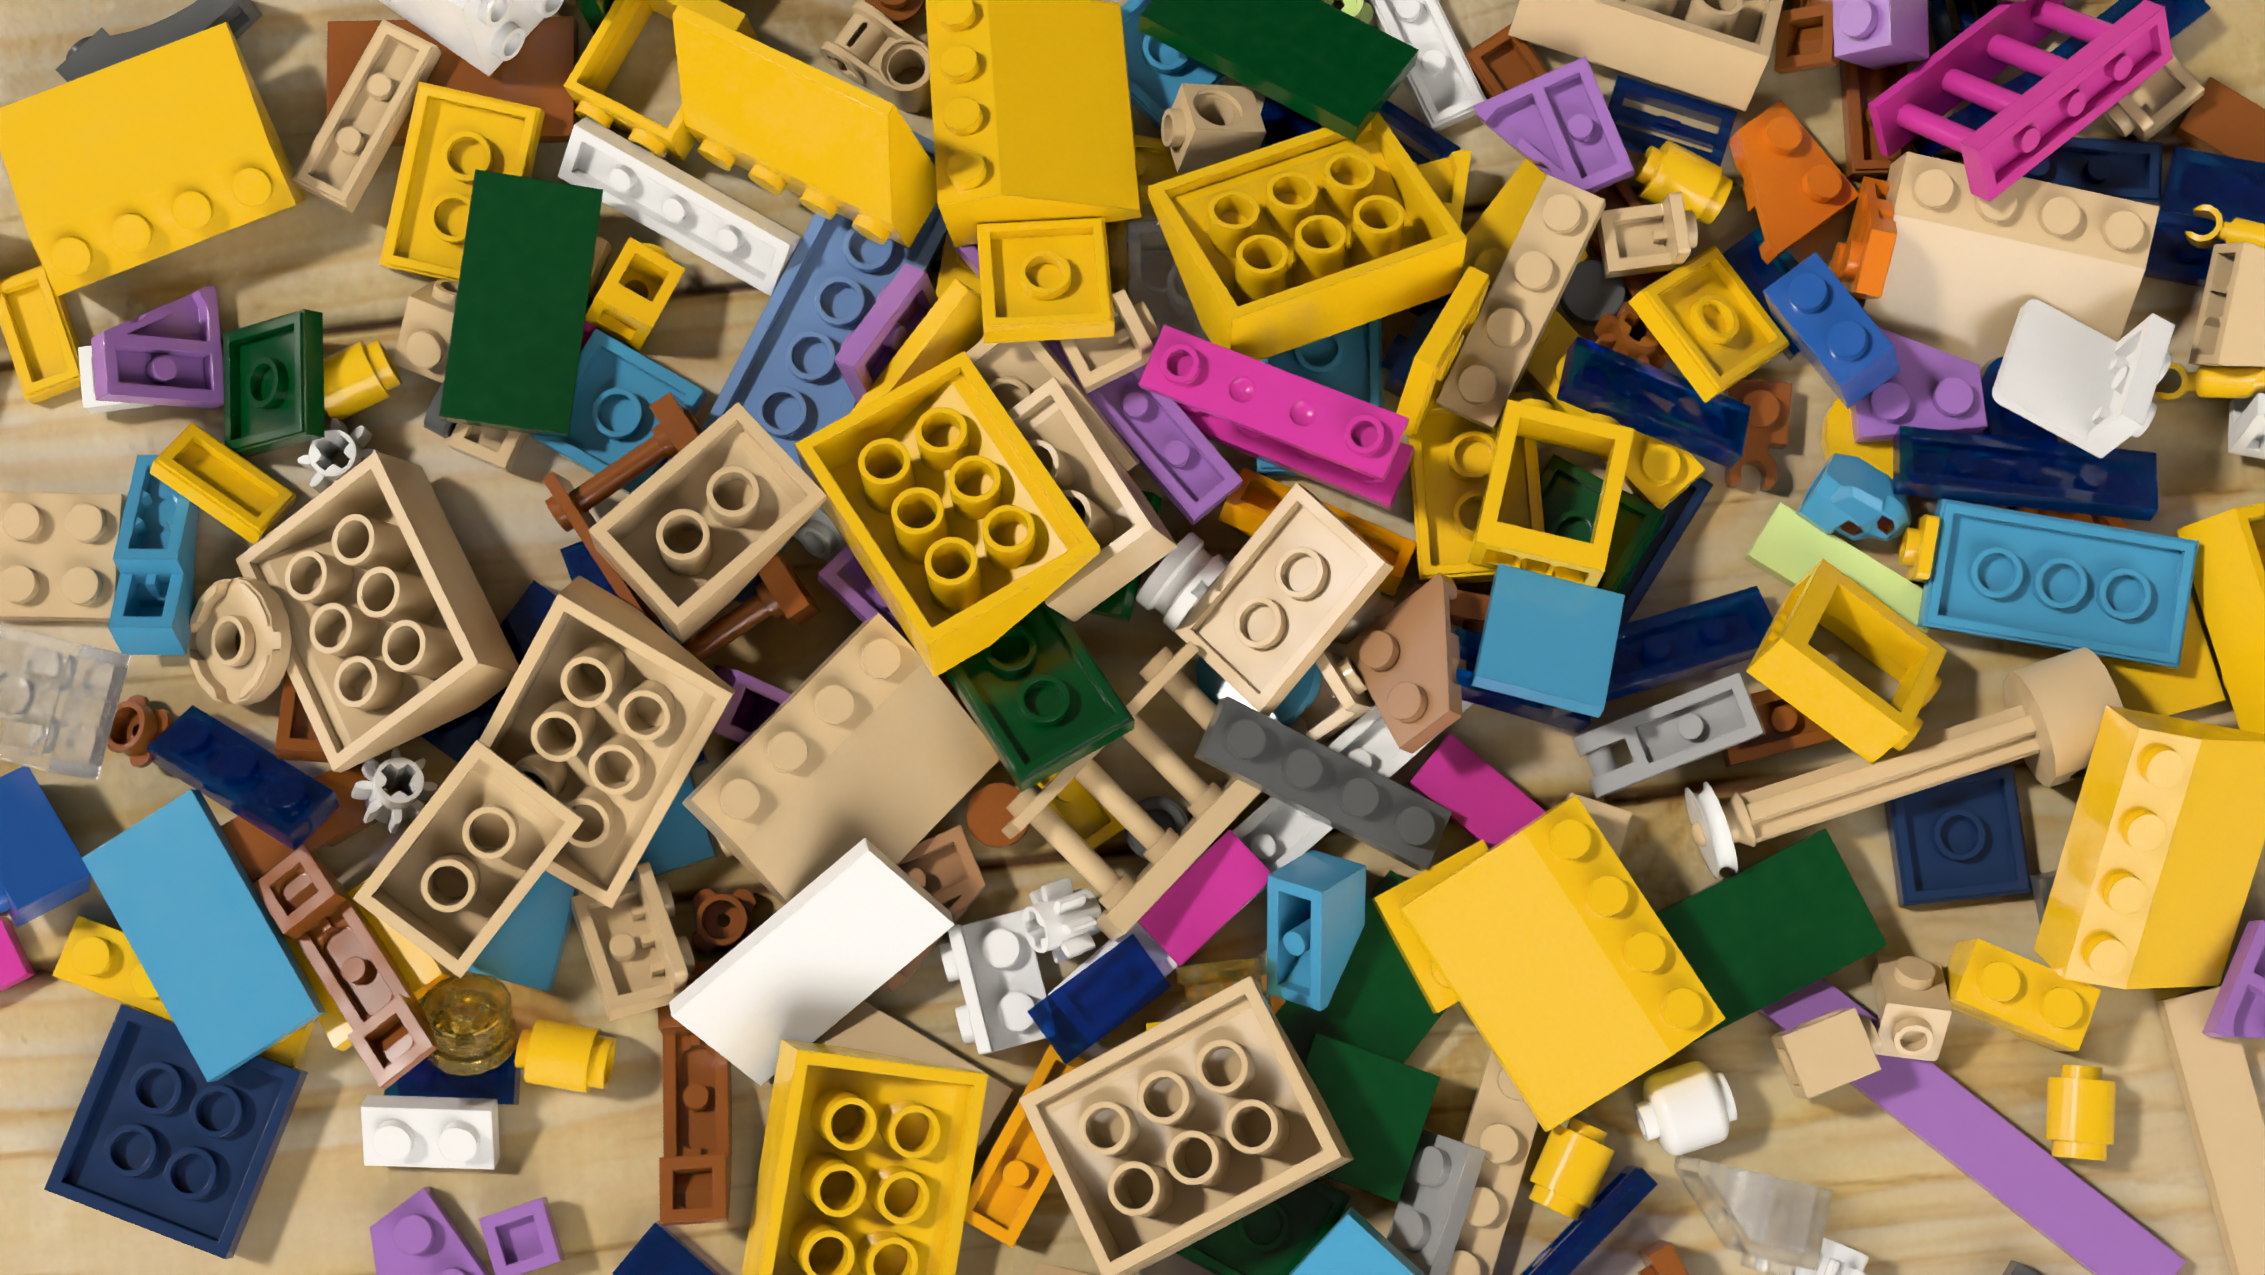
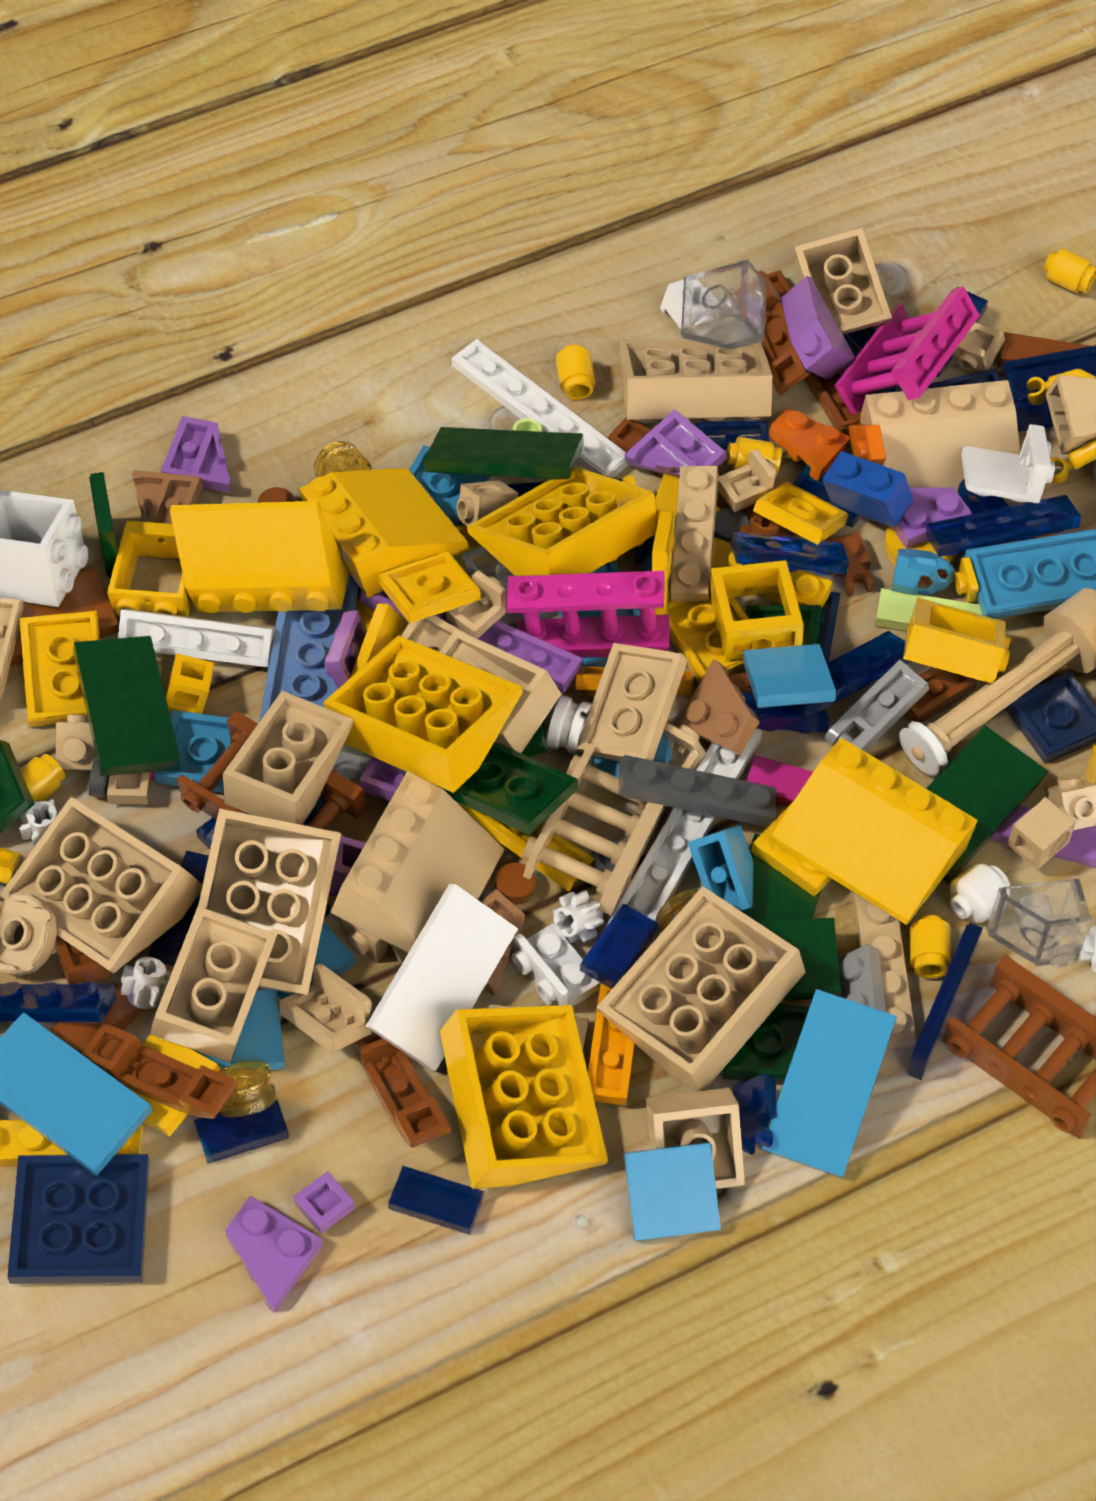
camera: 25 degrees left, 25 degrees down
white plate [361,1095,500,1170] -> none
yellow brick [515,1018,616,1093] -> none
dark orange plate [692,889,757,953] -> none
dark pink tile [1137,829,1271,967] -> none

